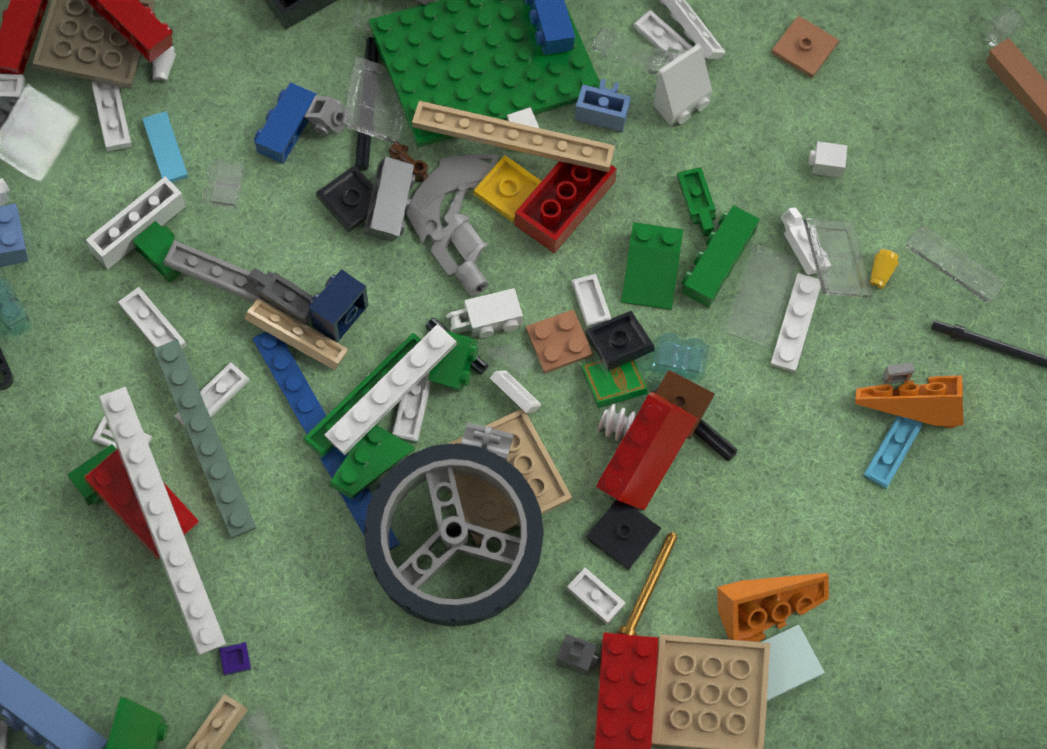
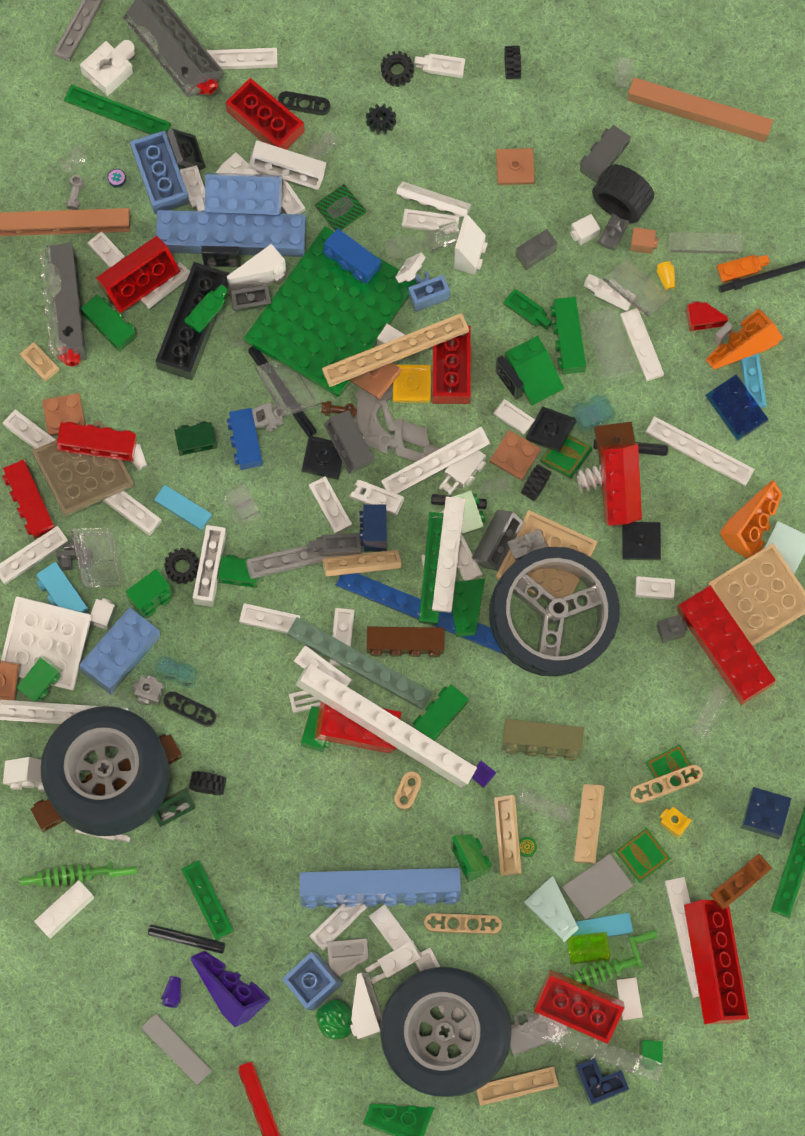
camera: 35 degrees left, 5 degrees up
white tile [490,370,541,413] -> none
pearl gold bar [617,532,677,635] -> none
none -> green brick [125,569,173,618]
none -> black tyre [164,548,199,584]
none -> dark green brick [174,421,217,456]
none -> white plate [294,646,352,687]
none -> white plate [309,476,352,534]
none -> white plate [349,480,405,516]
none -> nougat plate [350,363,402,400]
none -> reddish brown brick [366,626,444,658]
none -> white plate [381,427,490,494]
none -> tan plate [394,772,422,810]
none -> white plate [395,252,425,283]
none -> green brick [413,684,469,741]
none -> dark grey brick [472,510,524,571]
none -> black plate [495,355,524,400]
none -> olive brick [502,719,584,761]
none -> dark grey brick [516,229,557,270]
none -> black tyre [521,464,552,501]
none -> dark grey brick [579,125,631,183]
none -> black tyre [592,164,655,223]
none -> dark grey hips [598,214,629,251]
none -> nougat brick [630,227,658,254]
none -> white tile [645,416,755,486]
none -> red slope [686,301,728,331]
none -> clear blue plate [705,374,769,441]
none -> orange hinge [716,255,770,284]

